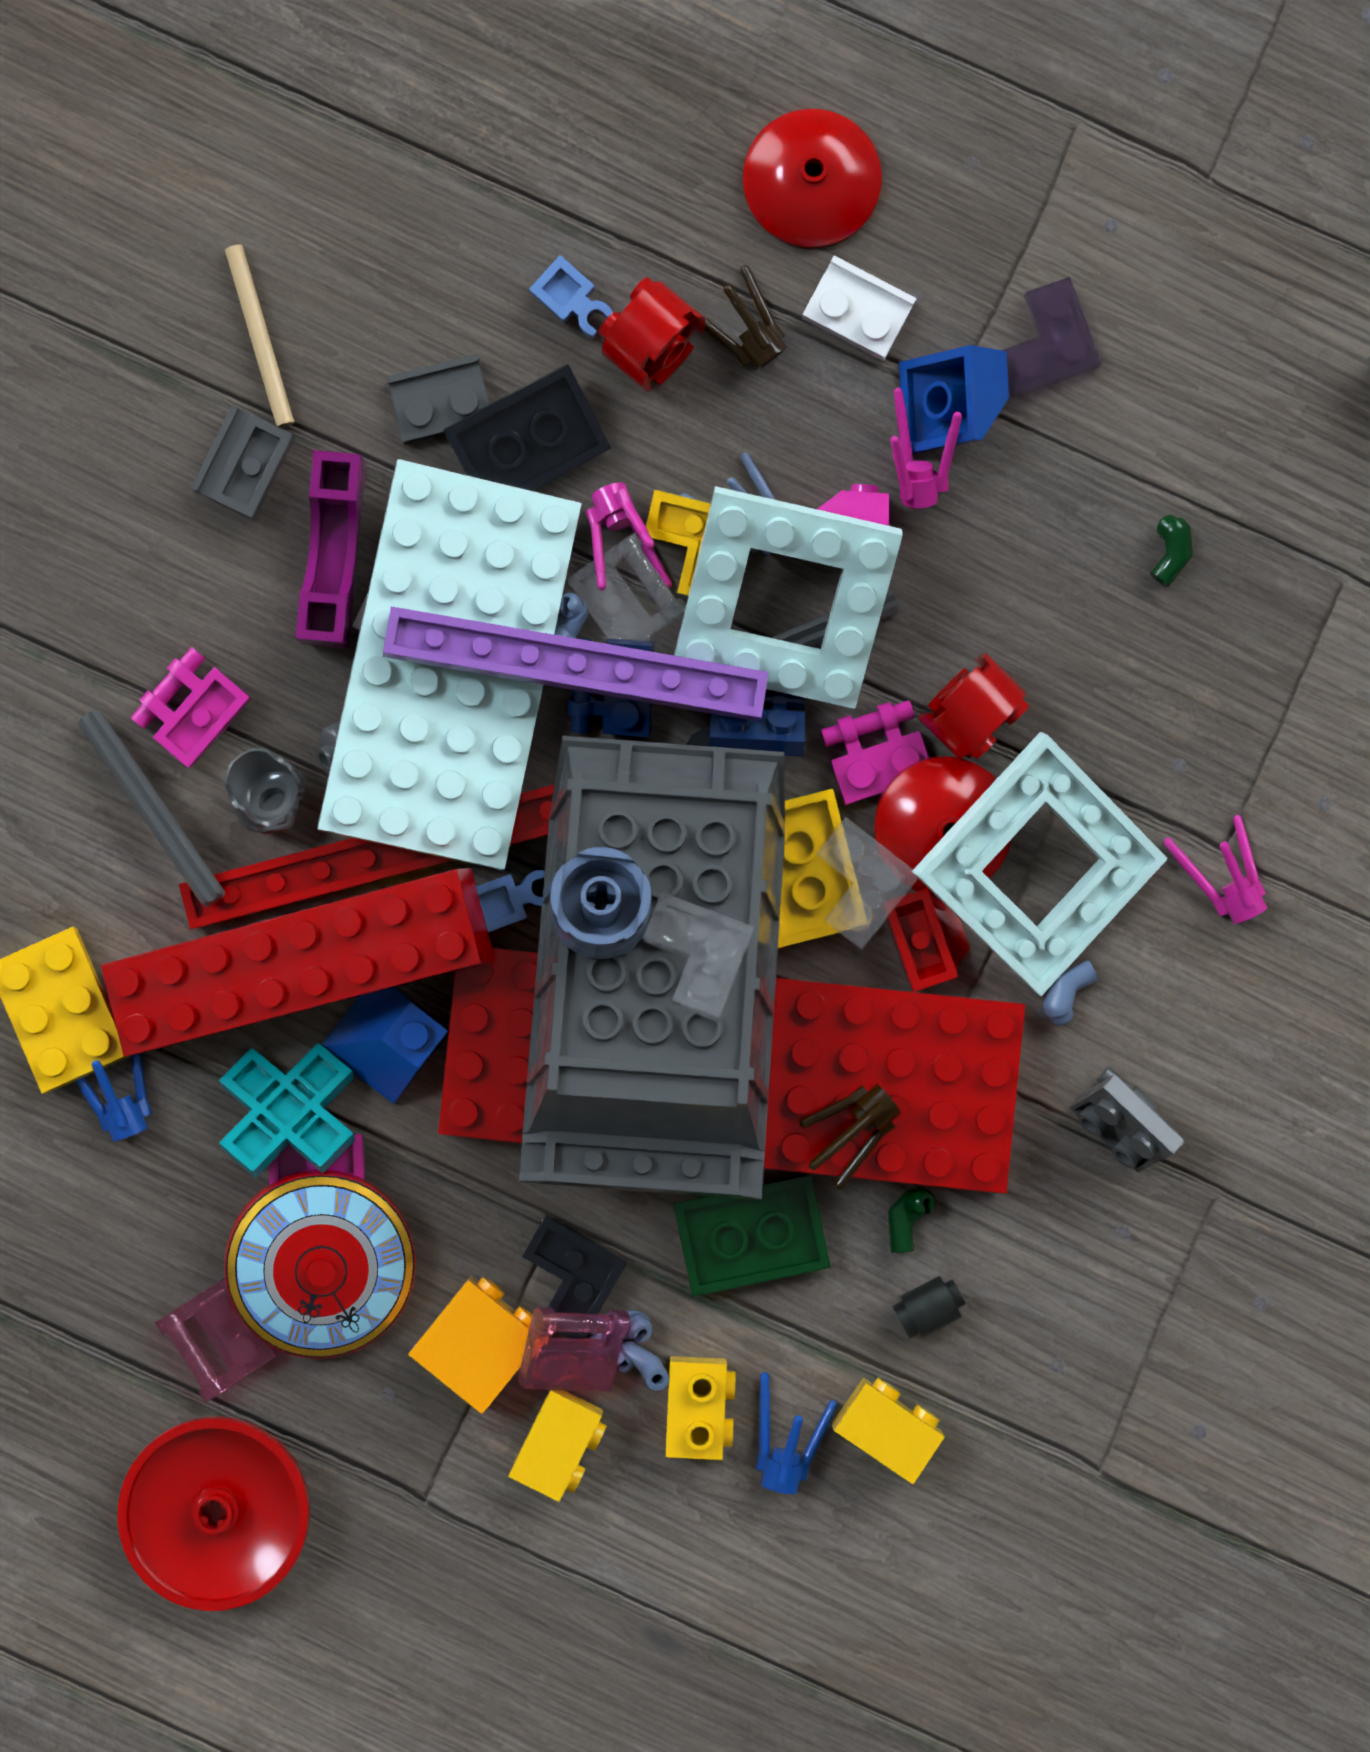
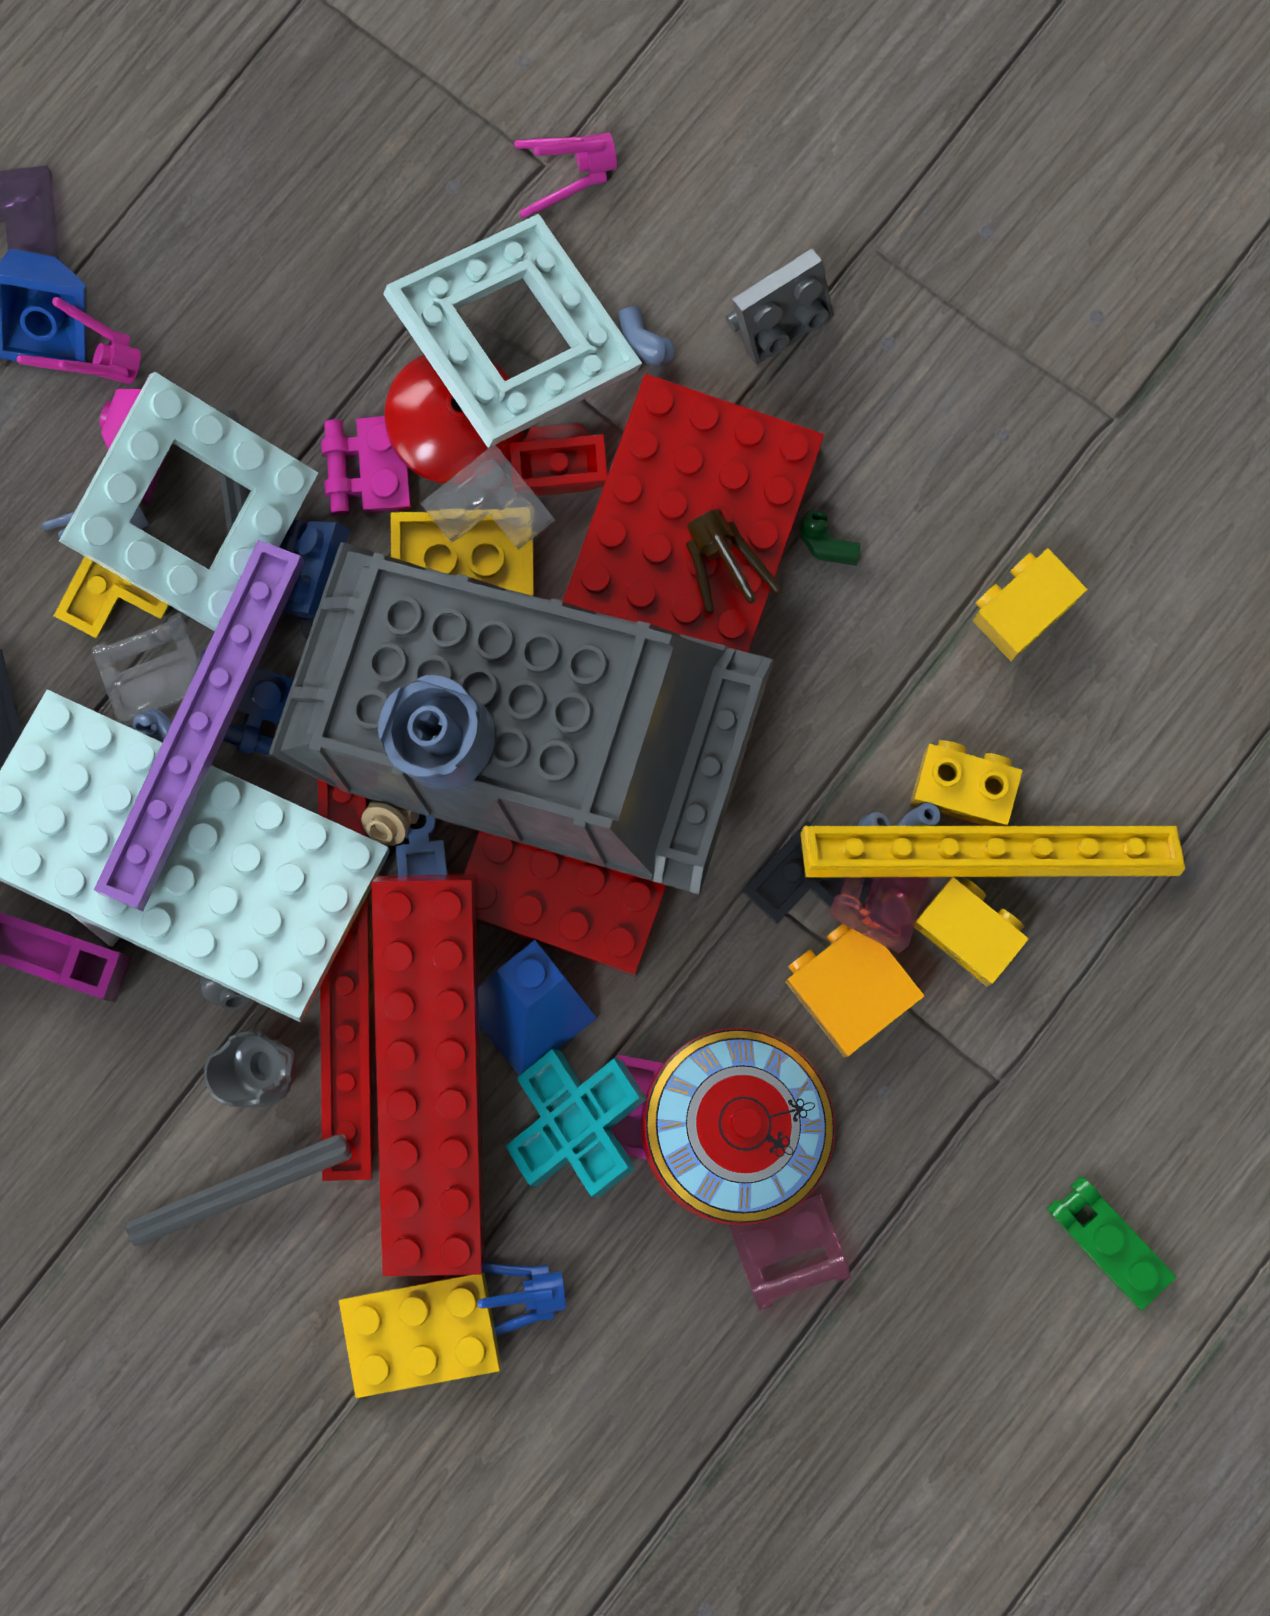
camera: 70 degrees left, 5 degrees down
red dish [117,1416,310,1611] -> none
dark pink plate [130,647,252,769] -> none
dark pink plant [585,482,672,591] -> none
clear plate [643,892,754,1022] -> none
dark green plate [673,1174,831,1297] -> none
blue plant [756,1372,838,1494] -> none
pearl dark grey brick [892,1275,966,1339] -> none
red brick [918,652,1029,759] -> none
dark green arm [1150,515,1193,588] -> none
none -> tan plate [361,801,419,846]
none -> yellow tile [801,826,1185,877]
none -> green plate [1046,1176,1177,1311]

